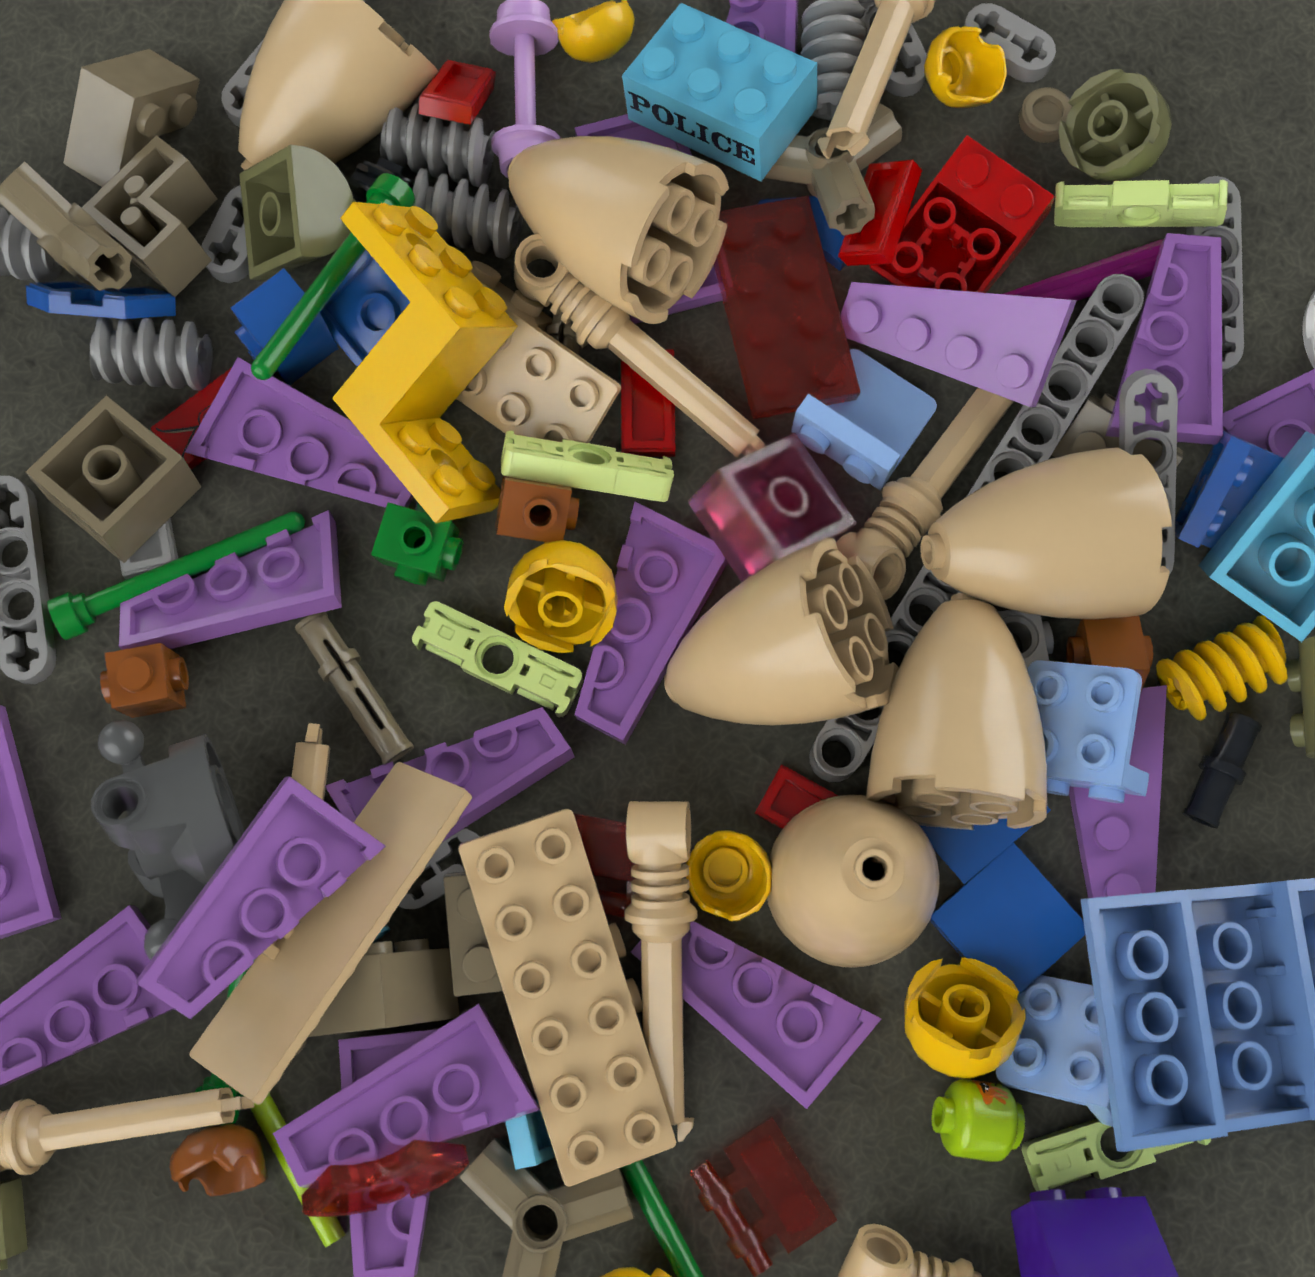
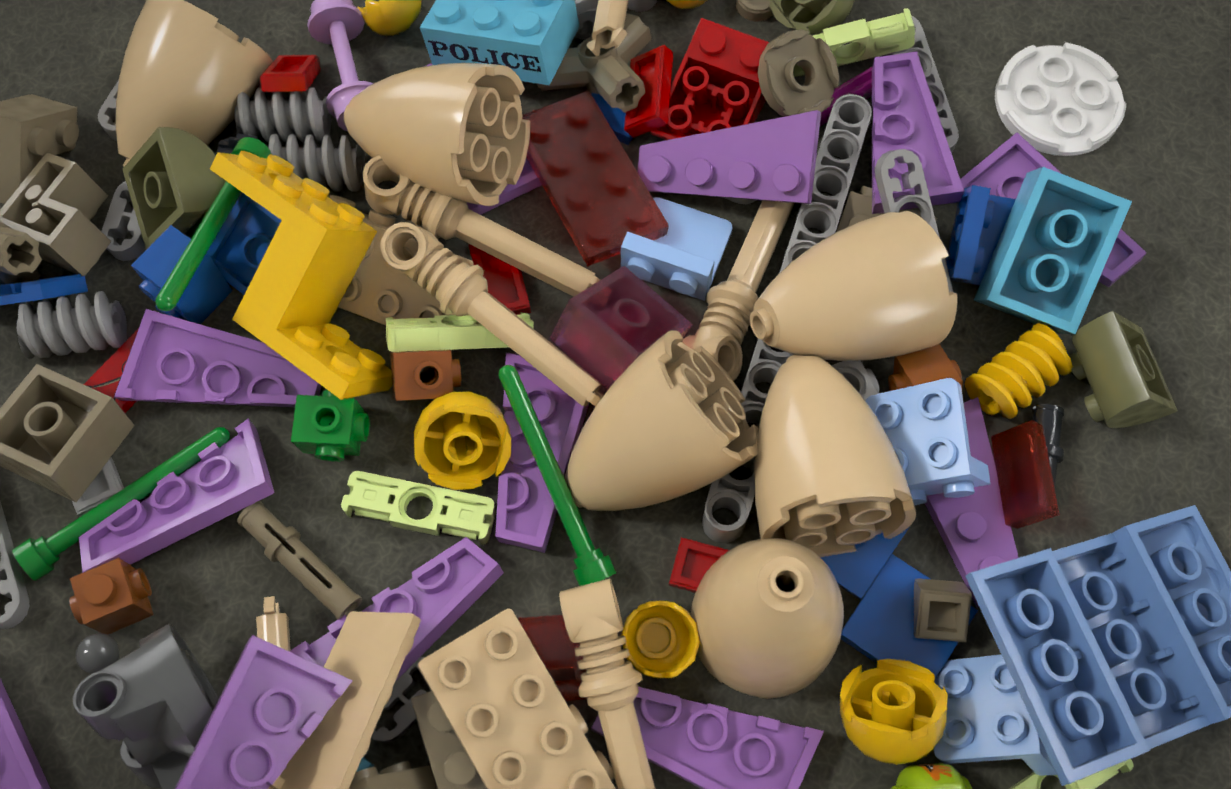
camera: 15 degrees left, 10 degrees down
none -> tan piece [380,222,604,407]
none -> green piece [498,365,617,586]
none -> dark tan tile [758,29,839,117]
none -> dark tan slope [914,578,972,642]
none -> clear red tile [991,420,1059,529]

